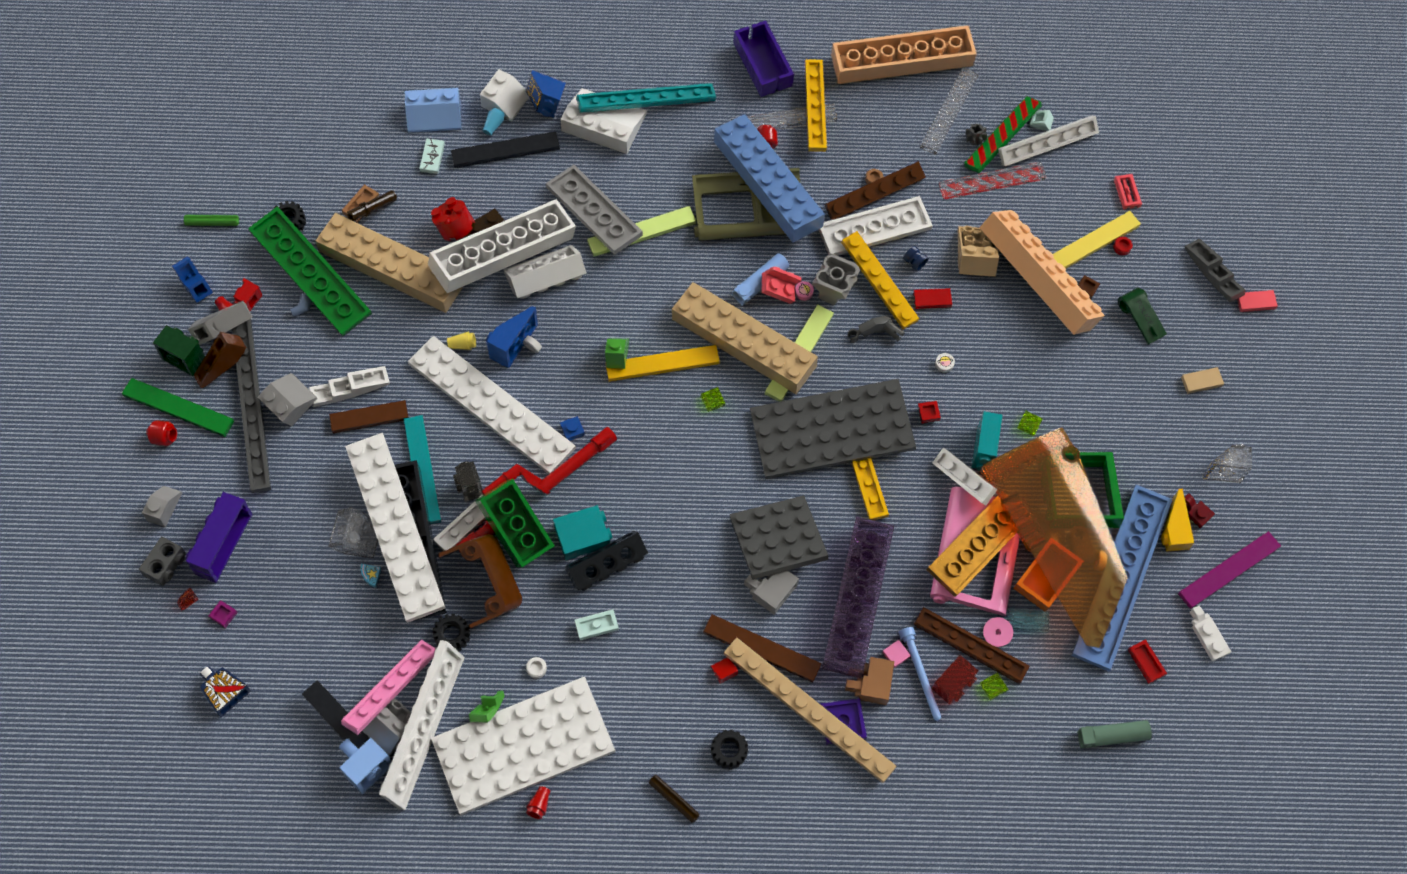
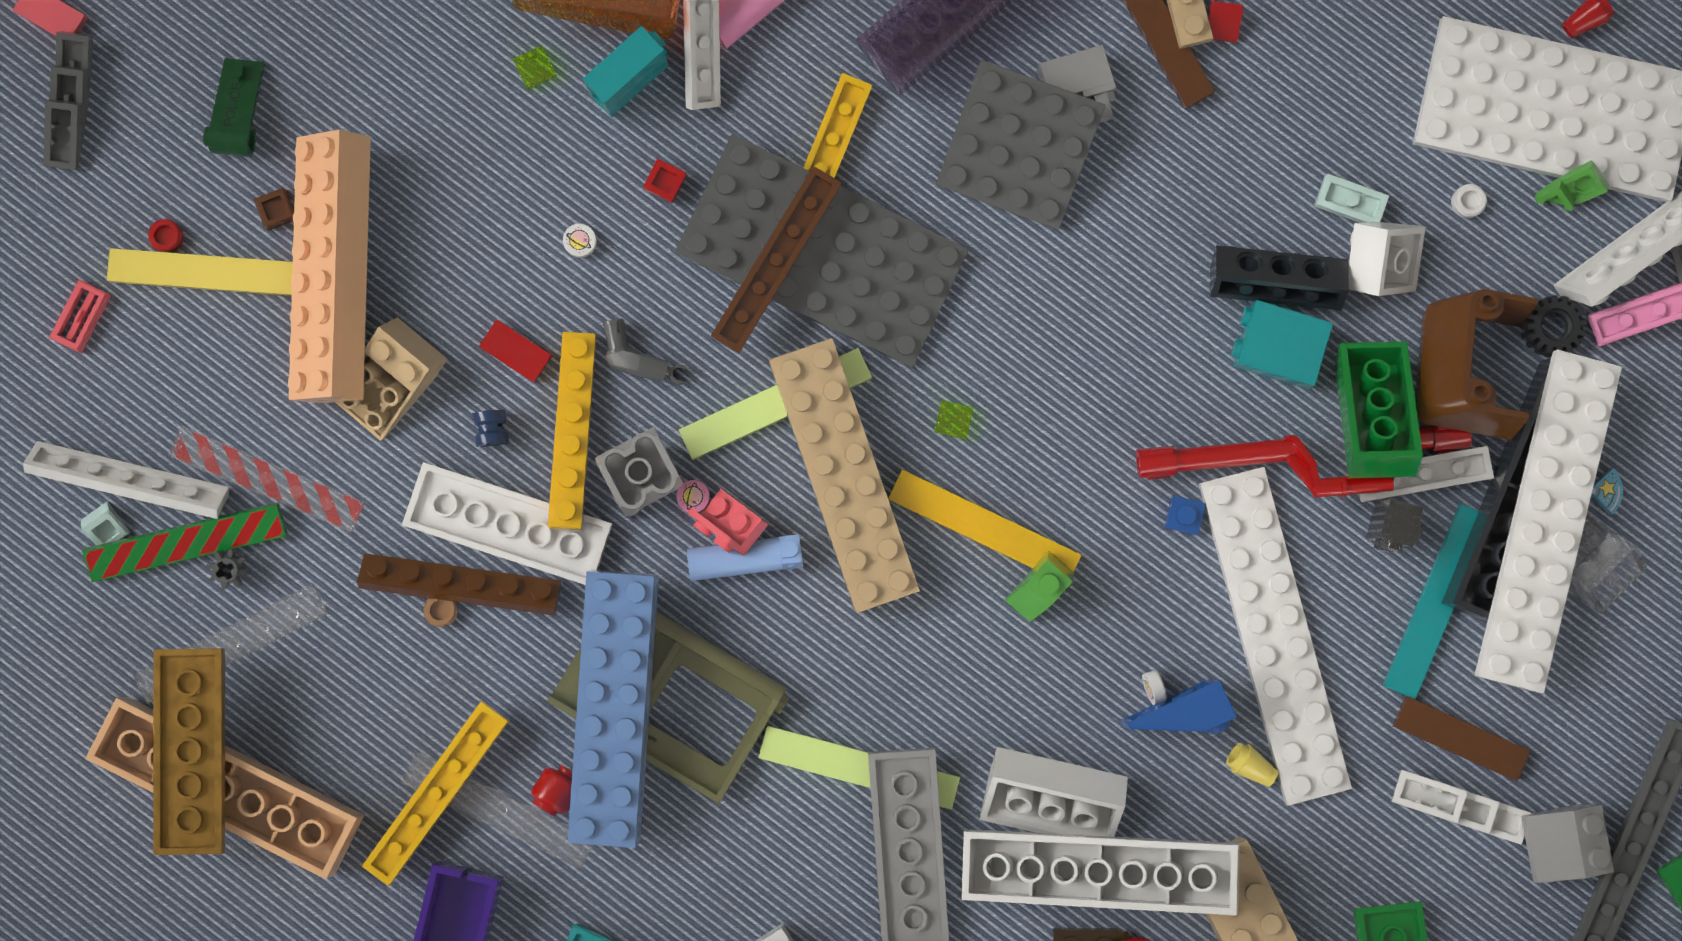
camera: 140 degrees left, 20 degrees up
none -> pearl gold plate [153,648,225,855]
none -> reddish brown plate [710,166,842,354]
none -> white slope [1348,222,1425,296]

